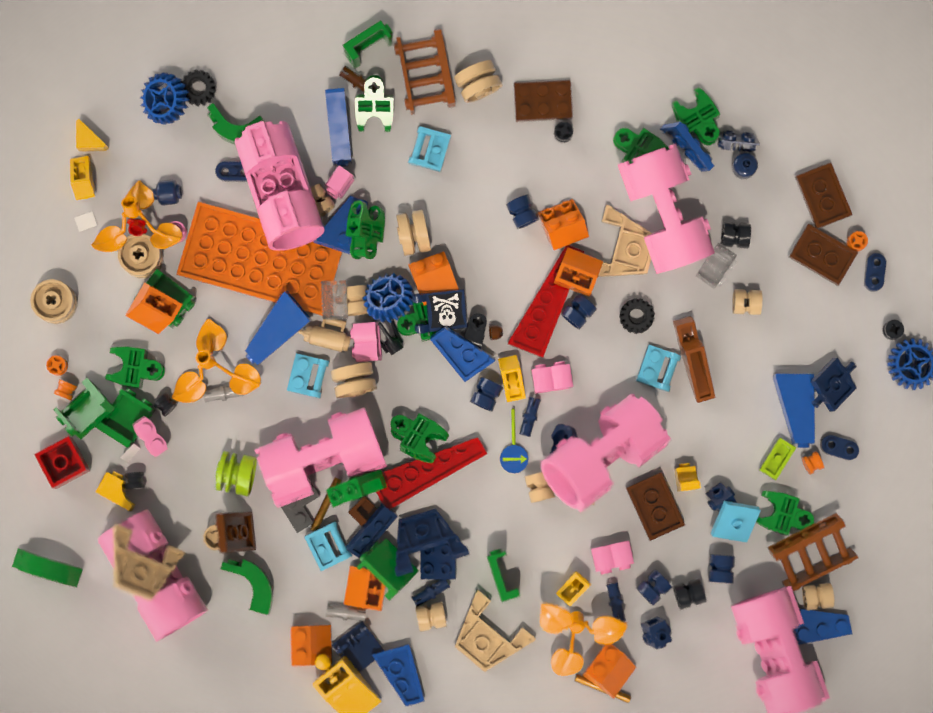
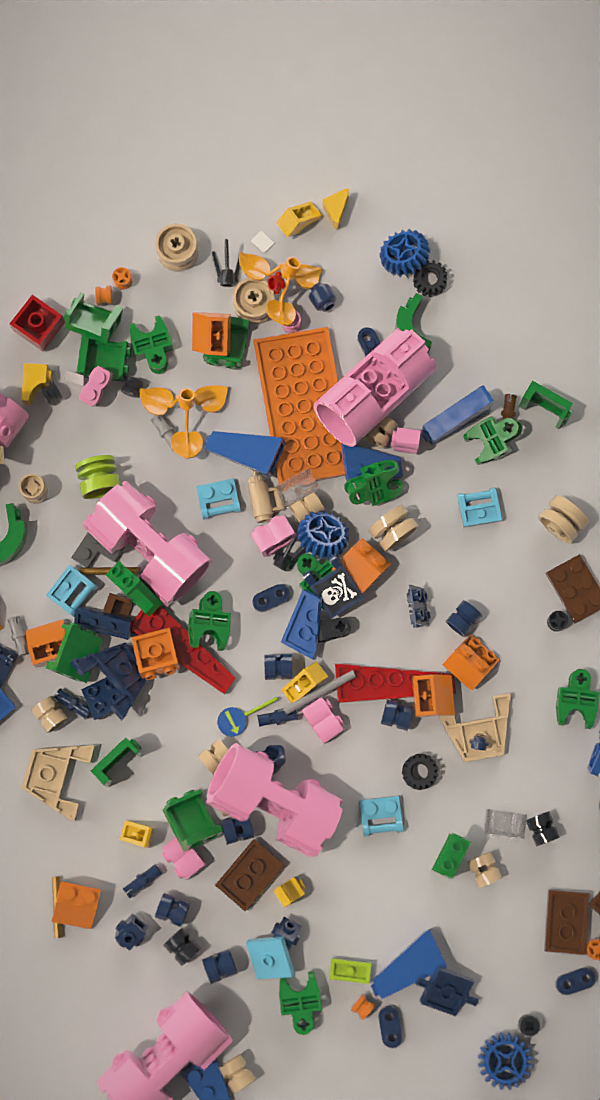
camera: 70 degrees right, 5 degrees down
reddish brown plate [215,512,256,553] -> none
tan wheel [330,362,377,398] -> none
dark orange fence [394,29,455,115] -> none
reddish brown hinge [489,325,503,340] -> none
light orange plant [540,603,627,676] -> none
bright pink cylinder [618,143,715,274] -> none
dark orange slope [673,316,716,403] -> none
dark orange fence [767,513,858,591] -> none
none -> orange plate [132,628,180,680]
none -> green panel [162,789,223,852]
none -> black plant [212,239,240,287]
none -> dark blue wheel [221,817,254,845]
none -> dark blue plate [252,584,290,612]
none -> light grey bar [283,670,356,715]
none -> dark blue hinge [407,585,431,628]
none -> green panel [431,833,471,879]
none -> dark blue plate [469,736,490,751]

